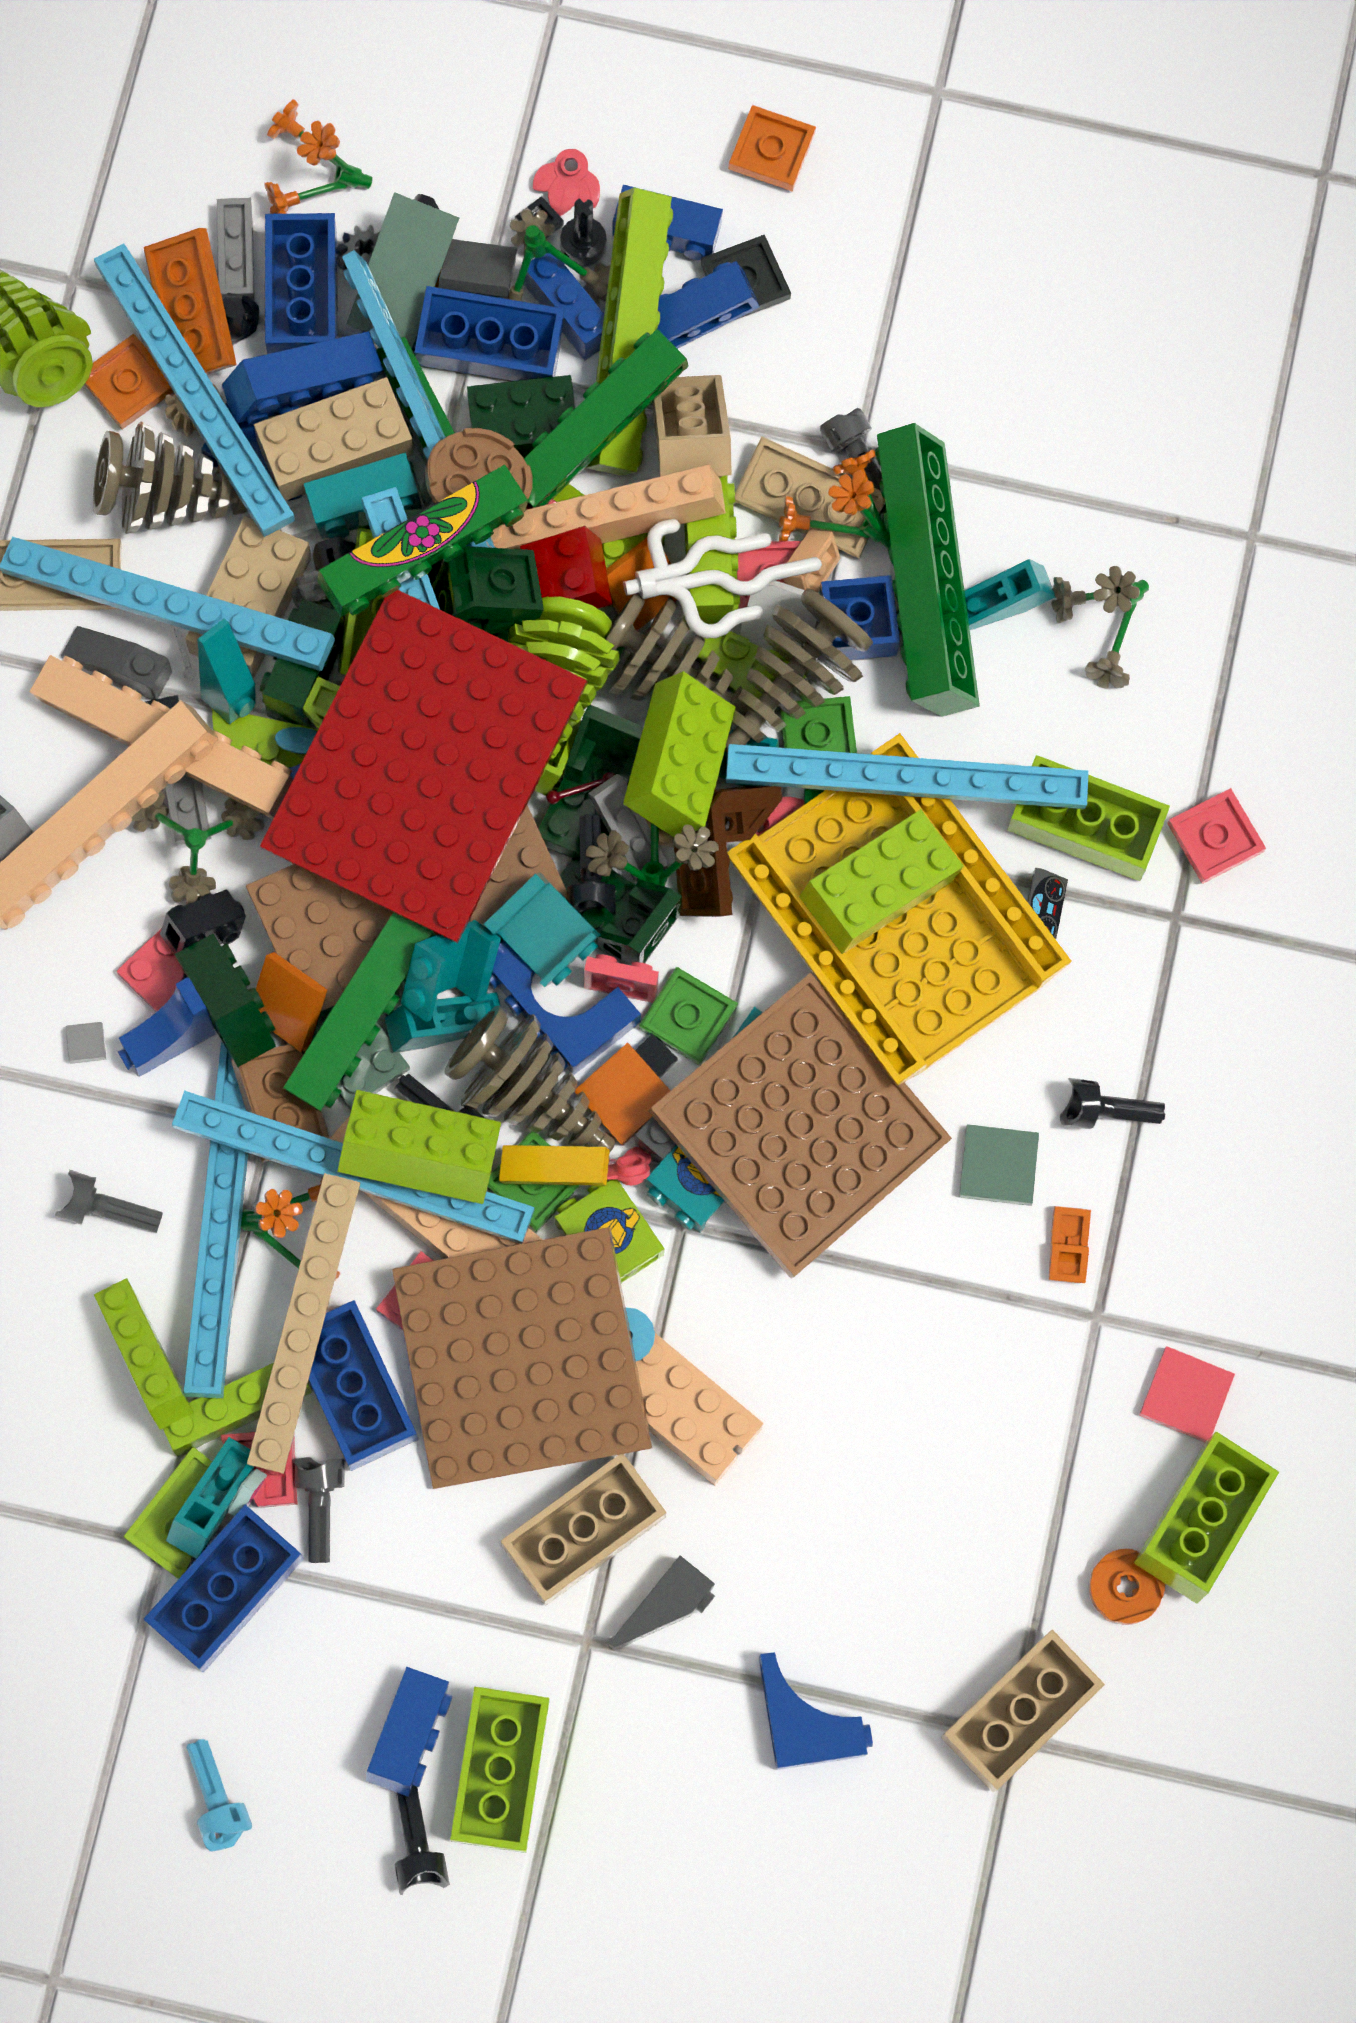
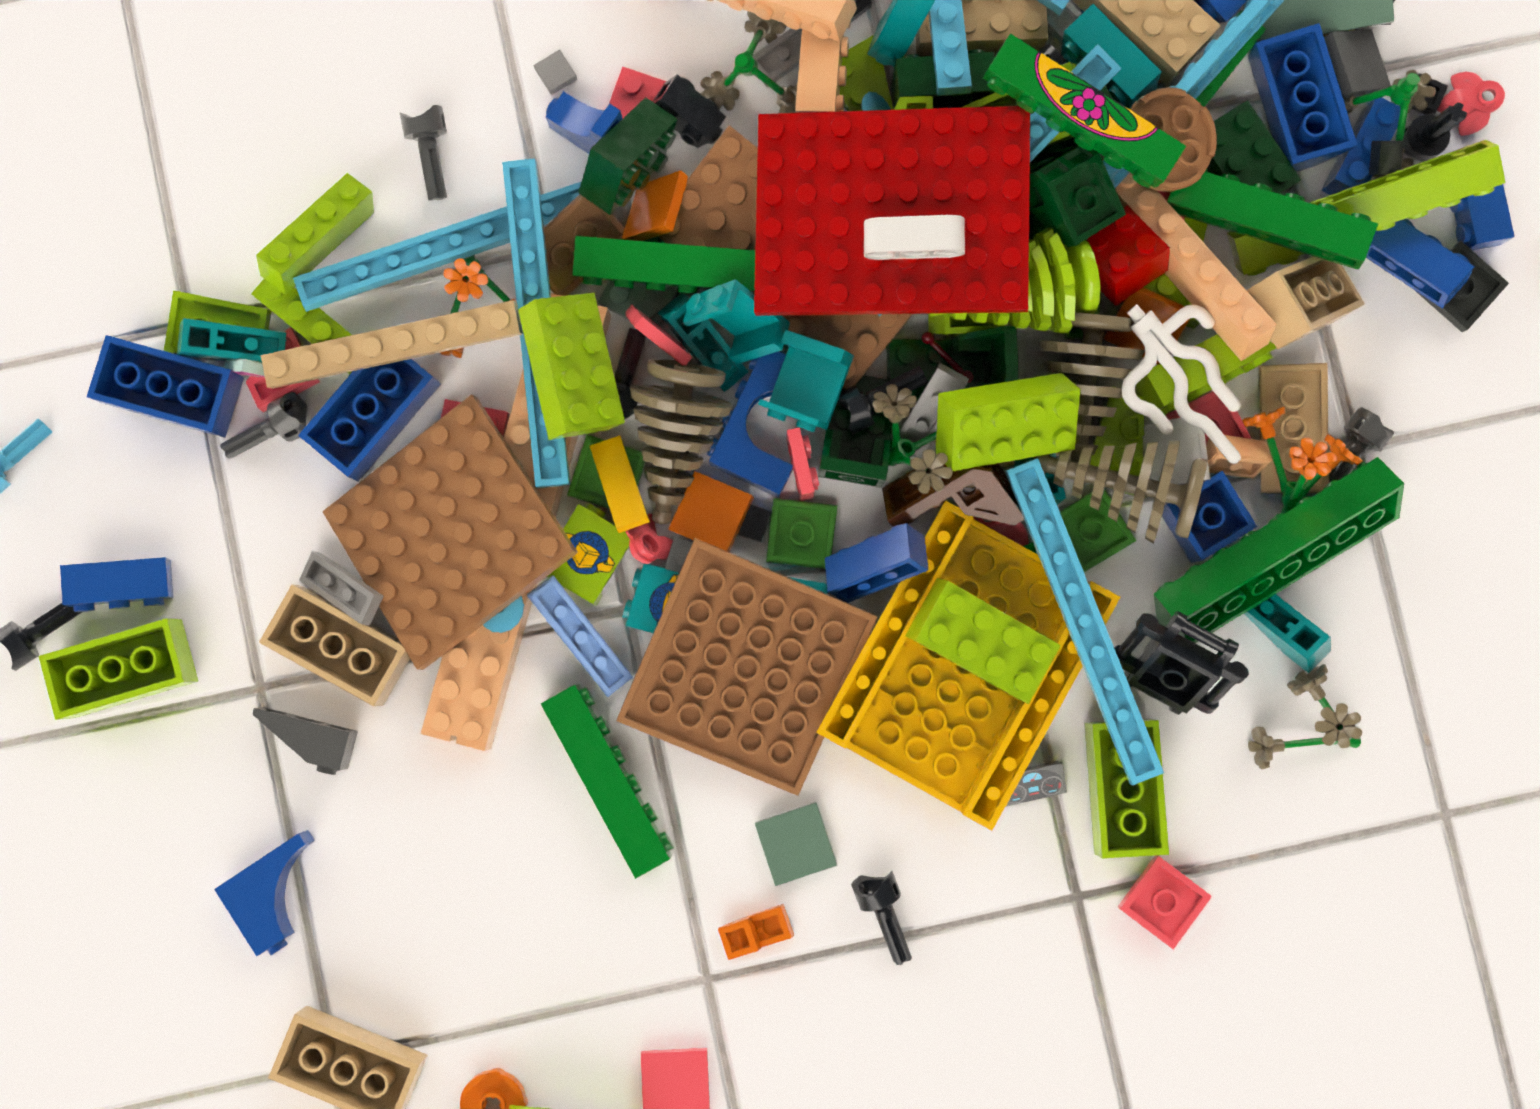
camera: 70 degrees right, 10 degrees up
none -> light grey plate [299,551,384,625]
none -> light blue tile [527,575,633,697]
none -> green brick [540,684,674,879]
none -> coral tile [625,304,692,366]
none -> blue brick [825,523,929,603]
none -> white beam [864,215,965,260]
none -> black brick [1114,611,1249,715]
none -> black tile [1369,141,1404,175]

